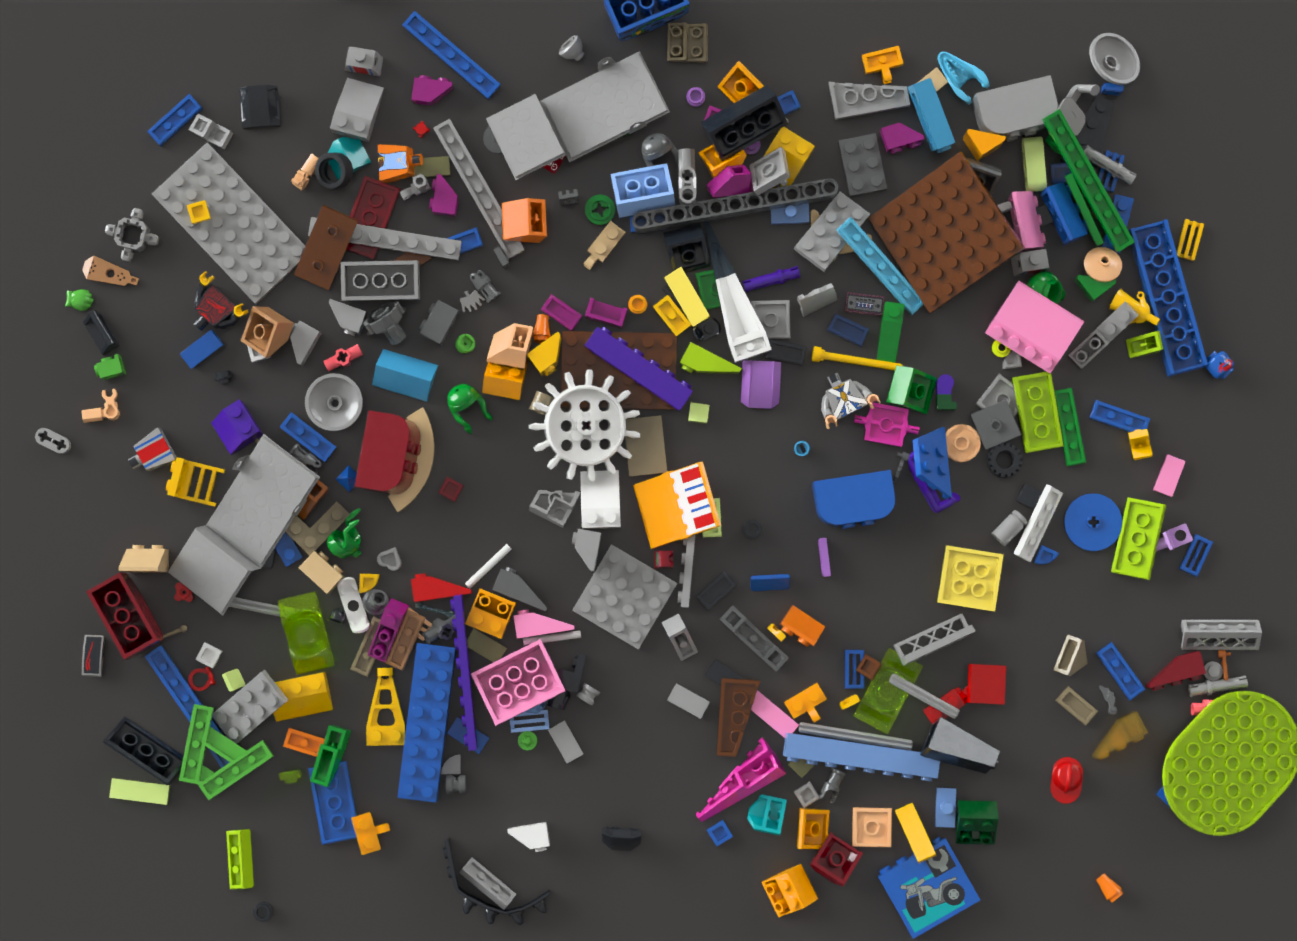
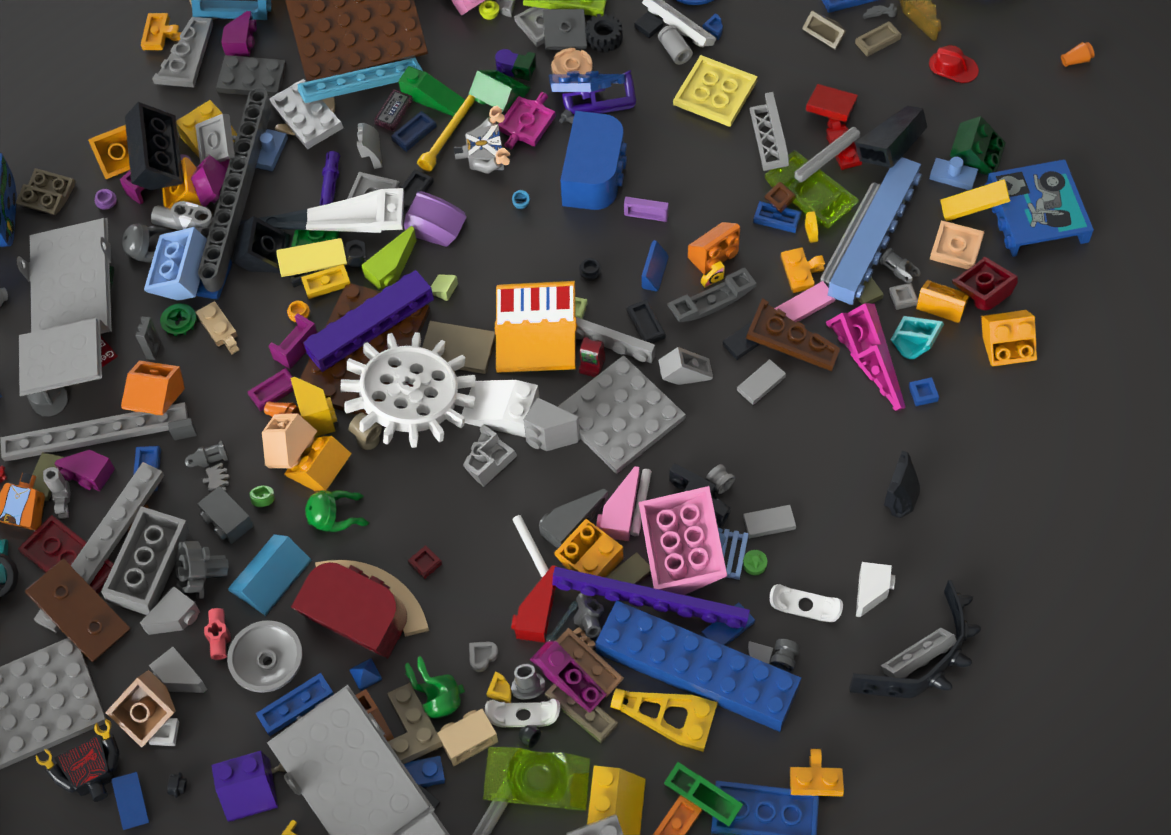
camera: 70 degrees left, 25 degrees down
none -> white piece [770,584,843,622]

